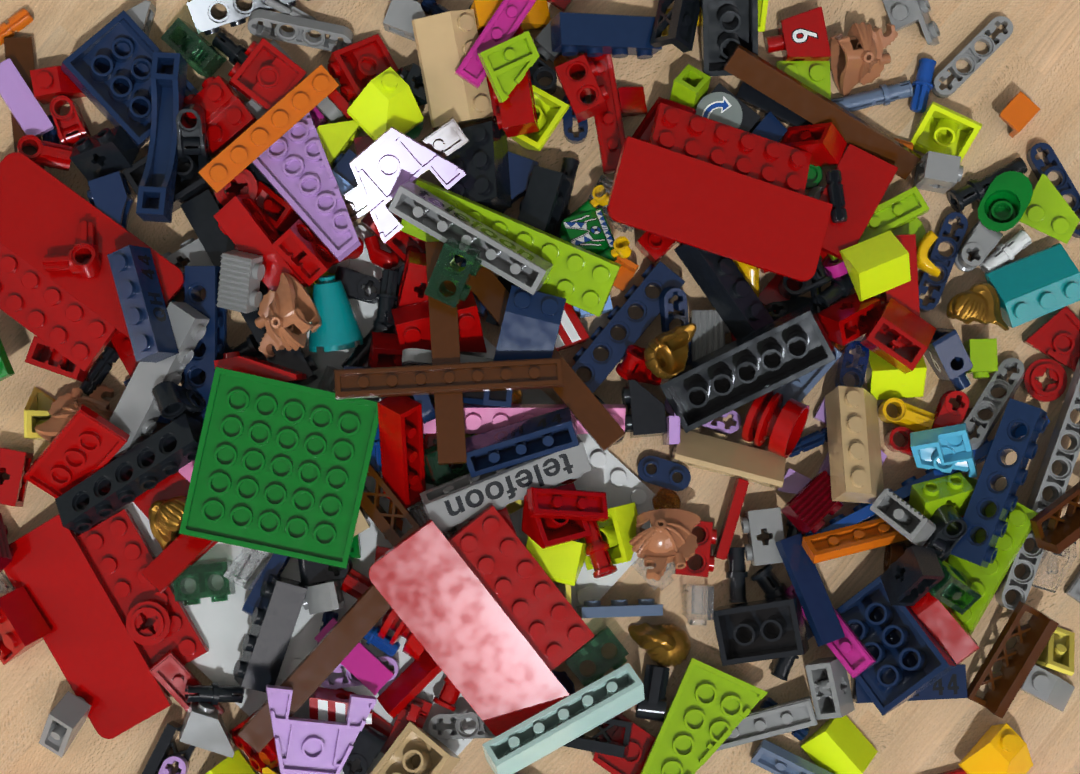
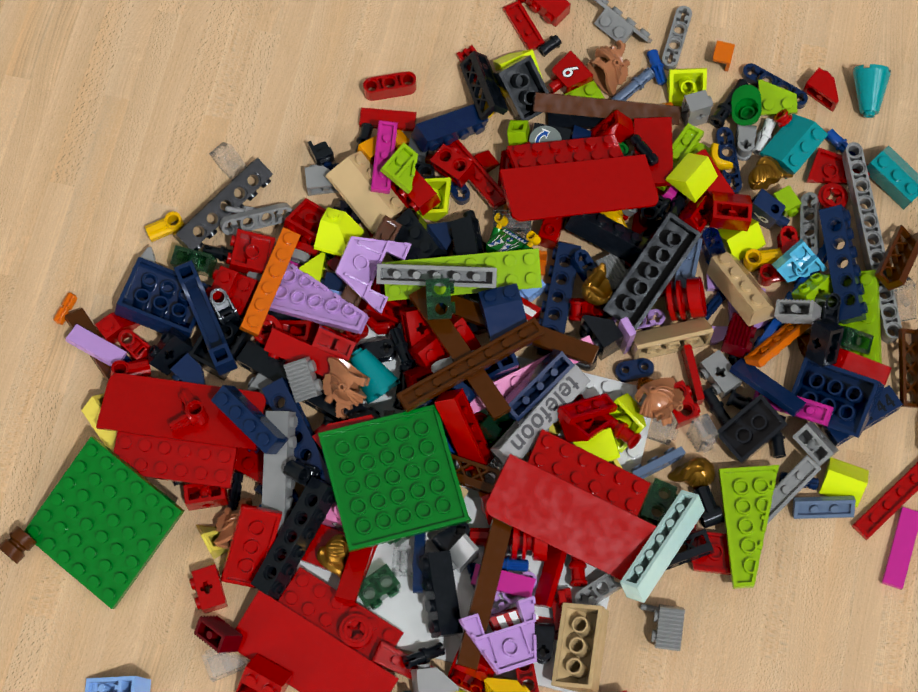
camera: 25 degrees left, 15 degrees down
none -> red bush [773,109,792,127]

